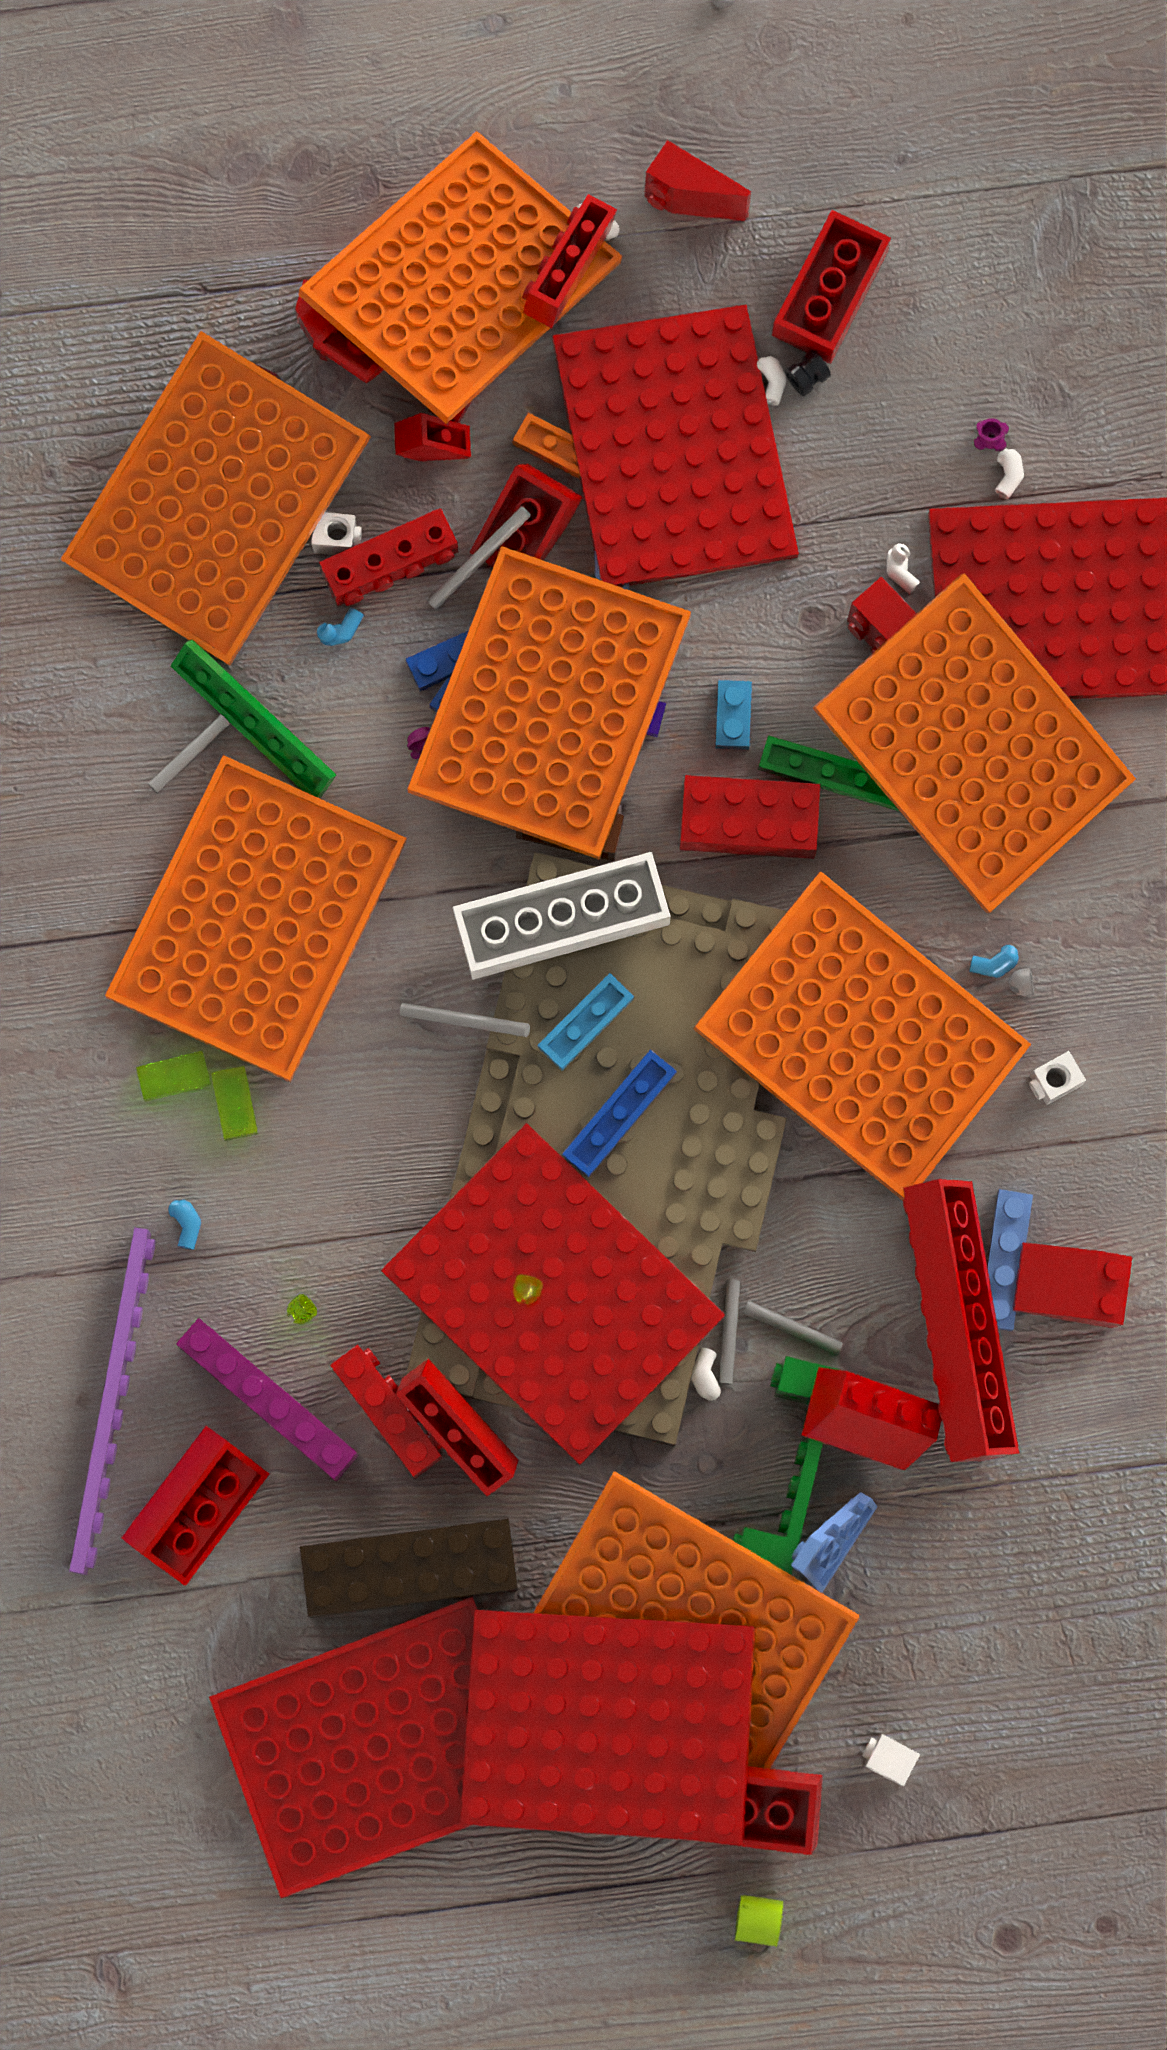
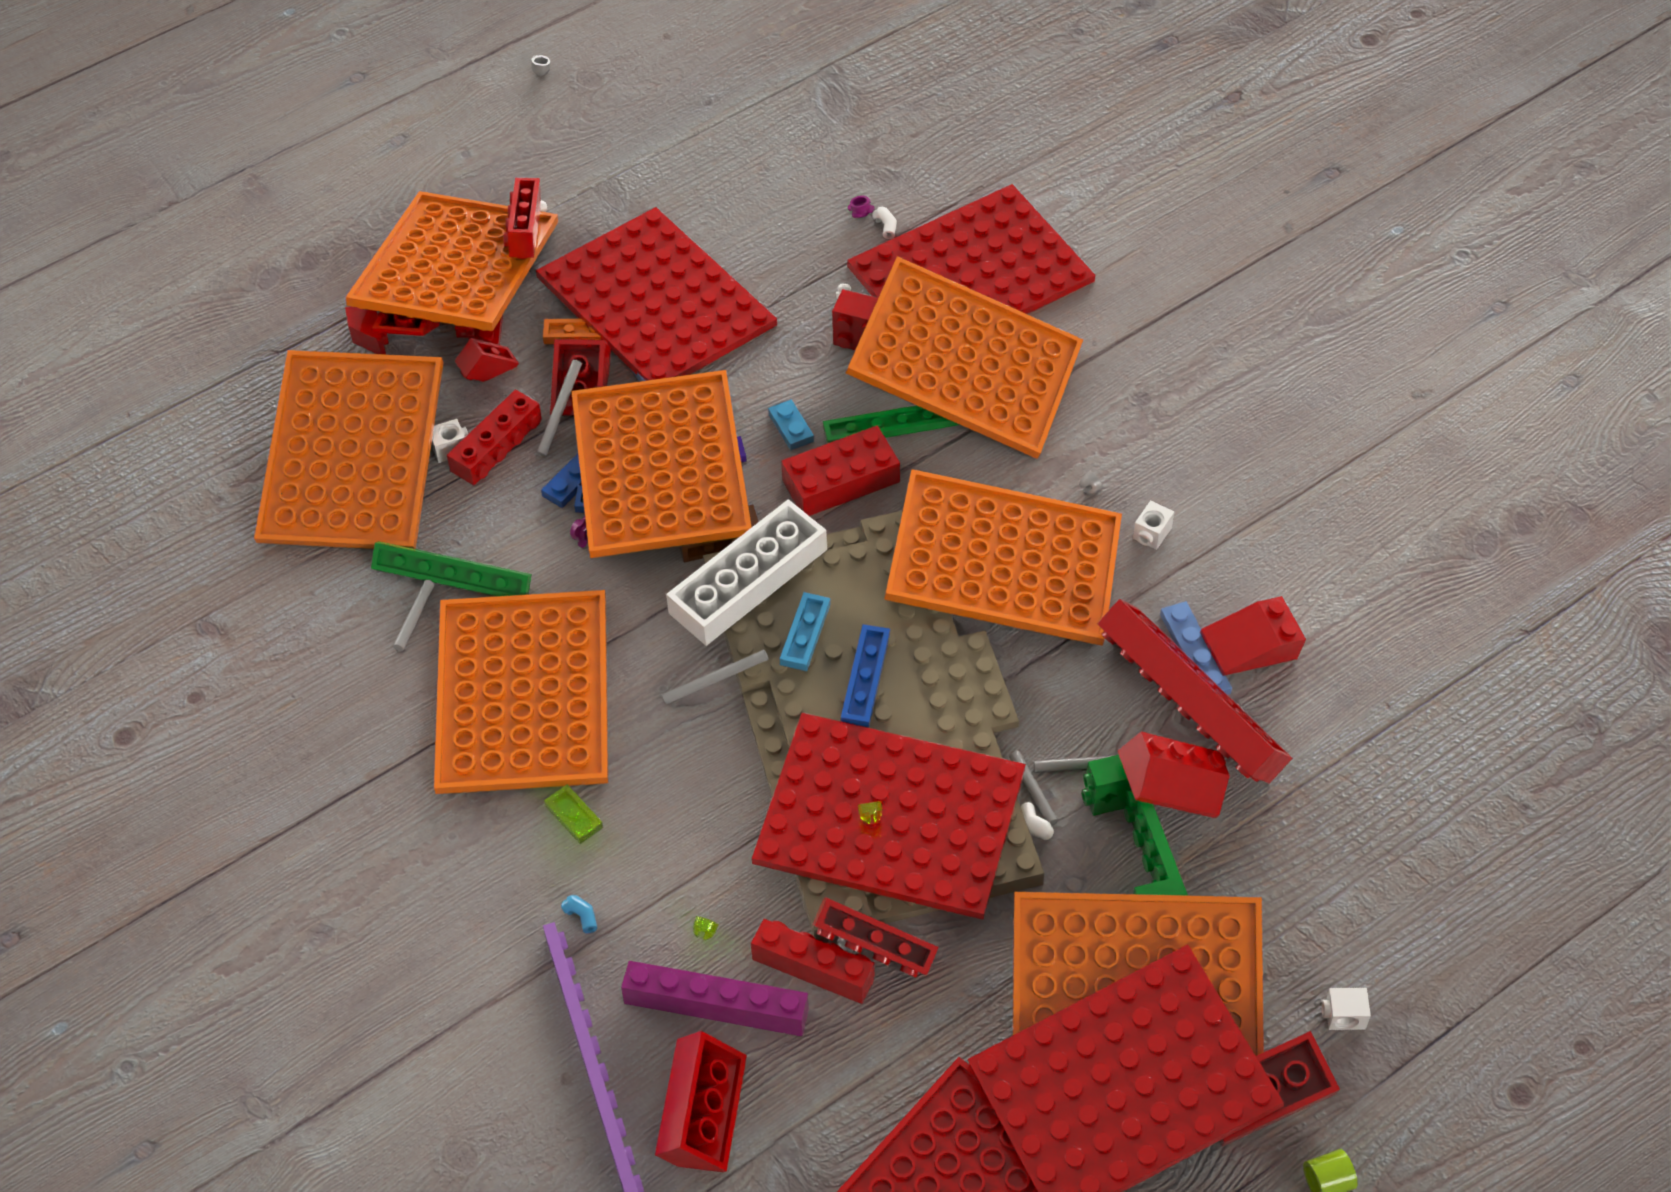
camera: 25 degrees left, 25 degrees down
clear neon green plate [136,1051,211,1102] -> none
dark brown brick [299,1518,518,1618] -> none
dark azure arm [317,608,364,646] -> none
red slope [644,140,751,221] -> none
white arm [757,356,787,406] -> none
red brick [772,210,891,364] -> none
black wheel [785,350,831,396] -> none
medium blue plate [791,1492,878,1593] -> none
dark azure arm [969,945,1019,978] -> none

